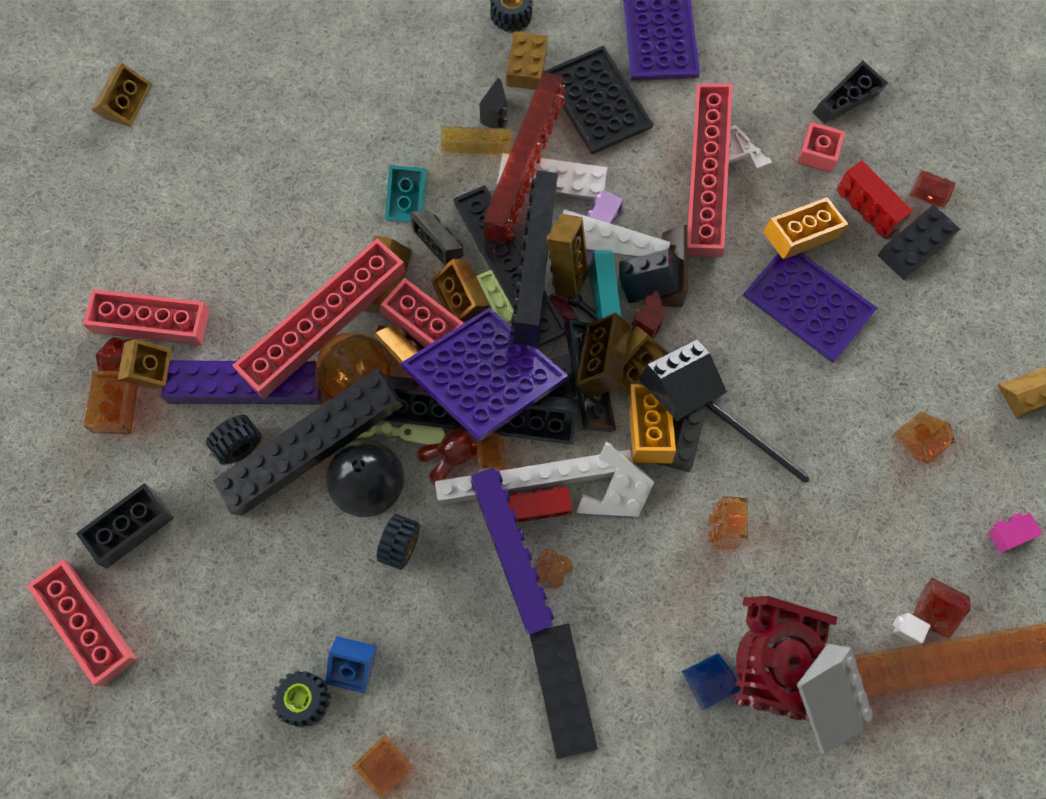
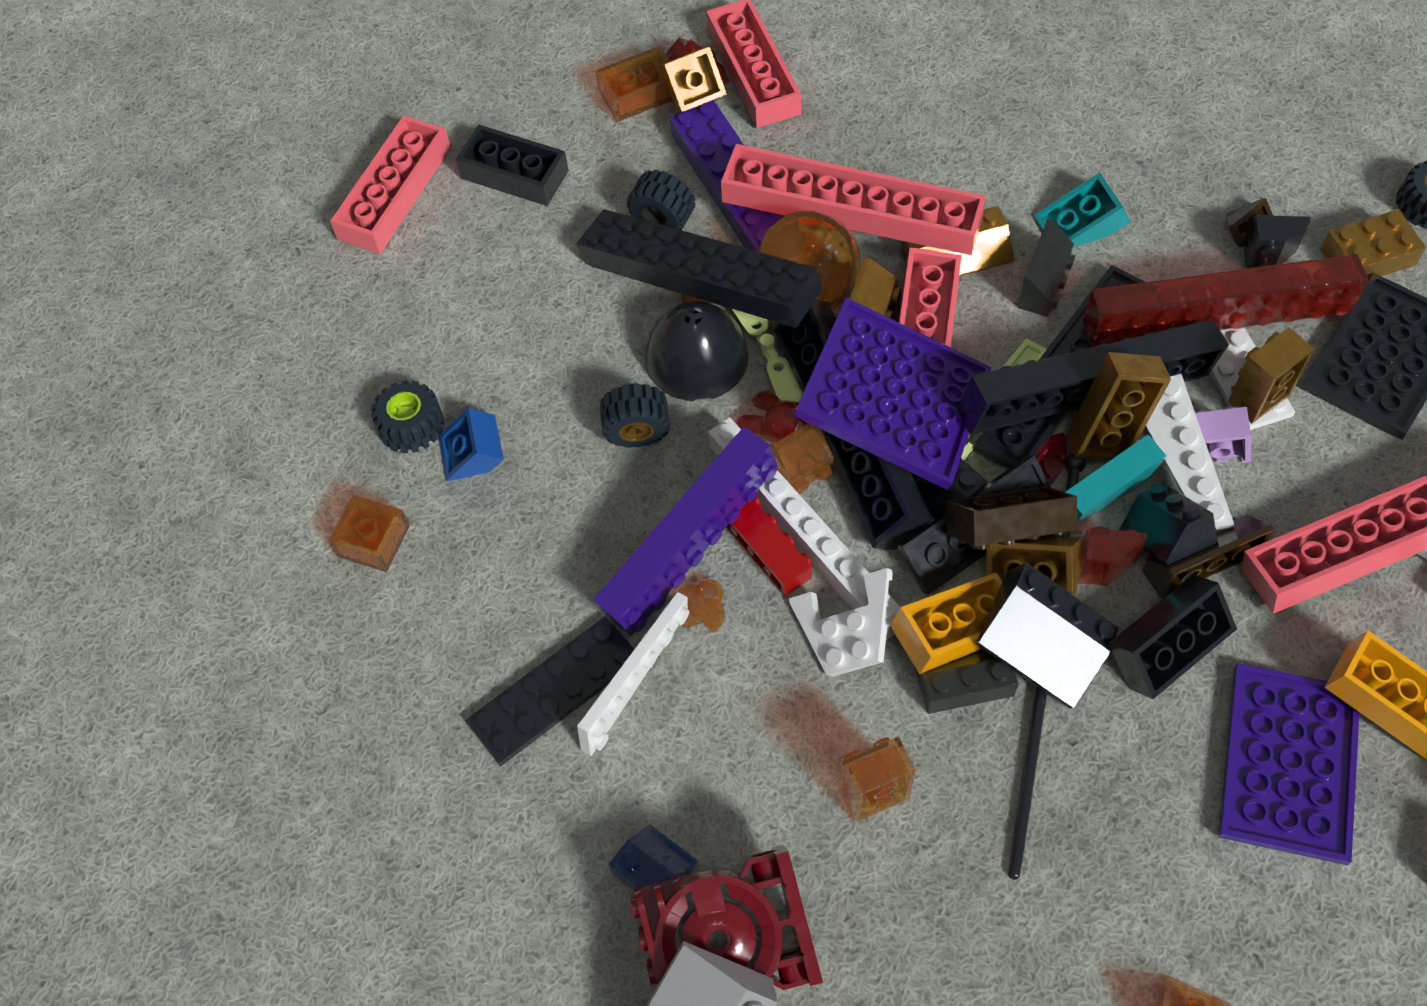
camera: 70 degrees right, 10 degrees down
pearl gold slope [431,259,490,322] -> none
clear yellow brick [441,126,513,155] -> none
none -> white wing [577,592,689,757]
none -> black brick [1109,574,1237,699]
none -> dark brown slope [1227,198,1273,247]
none -> pearl gold brick [1228,327,1314,424]

